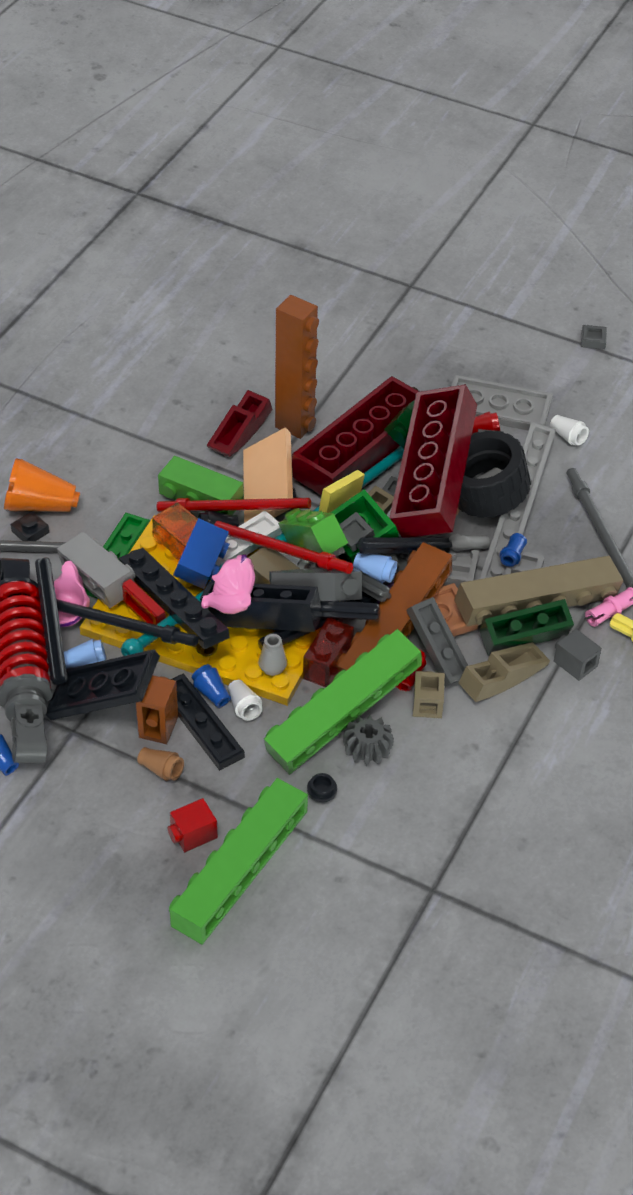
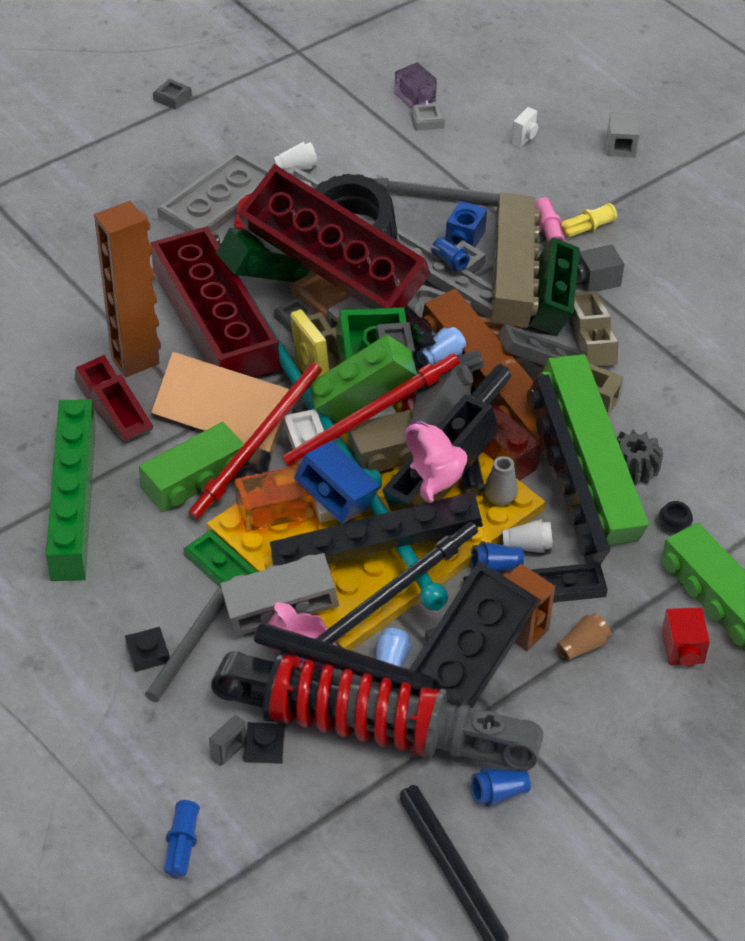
camera: 65 degrees left, 0 degrees up
orange cone [4,458,80,512] -> none
red tile [122,579,166,625] -> none
none -> green brick [46,399,96,581]
none -> blue brick [445,200,487,248]
none -> black plate [527,374,610,564]

